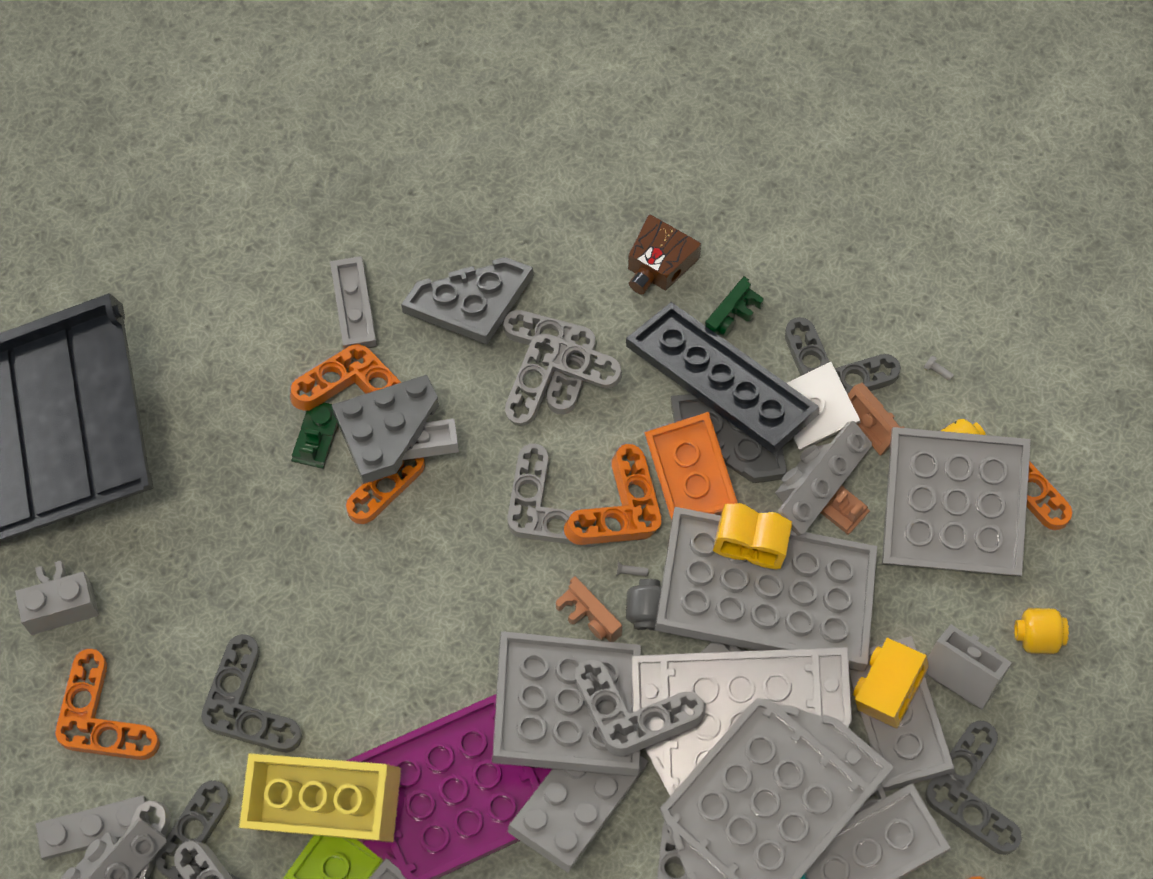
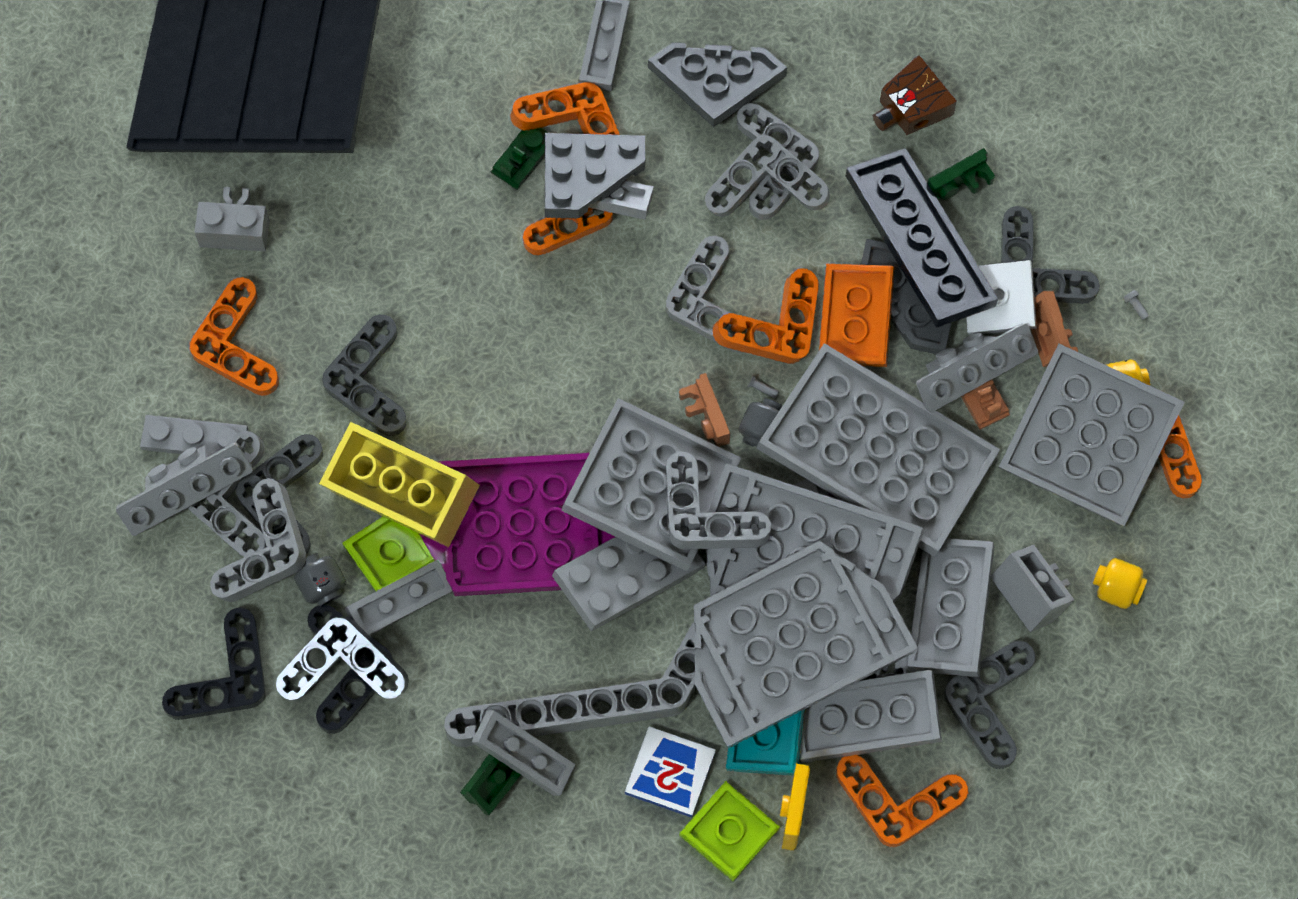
camera: 20 degrees right, 5 degrees up
yellow brick [713,503,792,569] -> none
yellow brick [853,638,929,729] -> none

